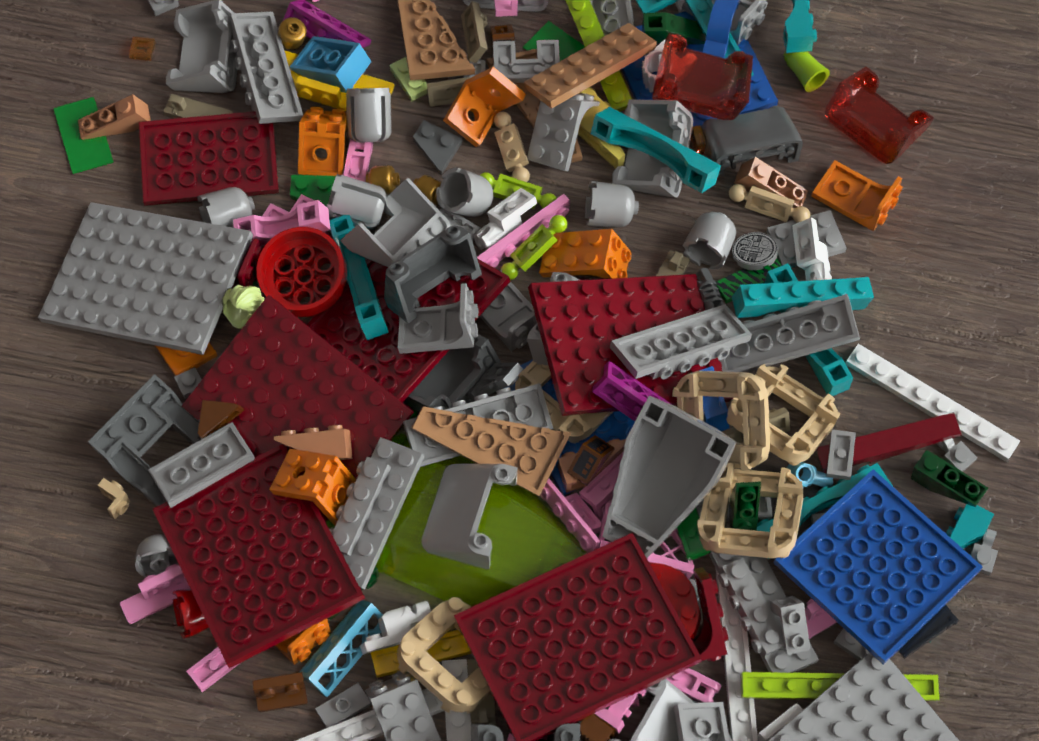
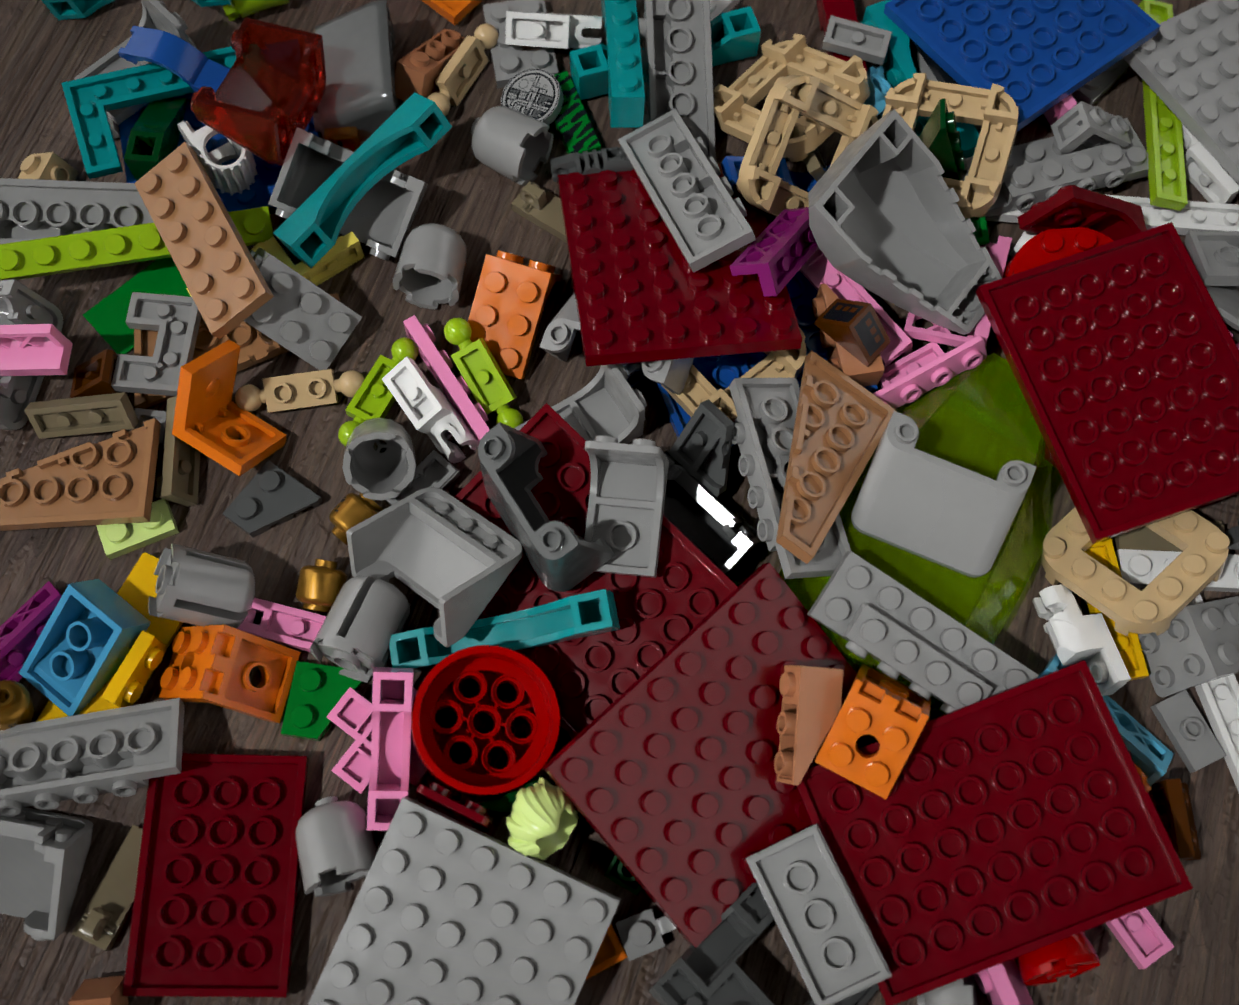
camera: 85 degrees left, 5 degrees up
reddish brown slope [198,400,244,438] -> none

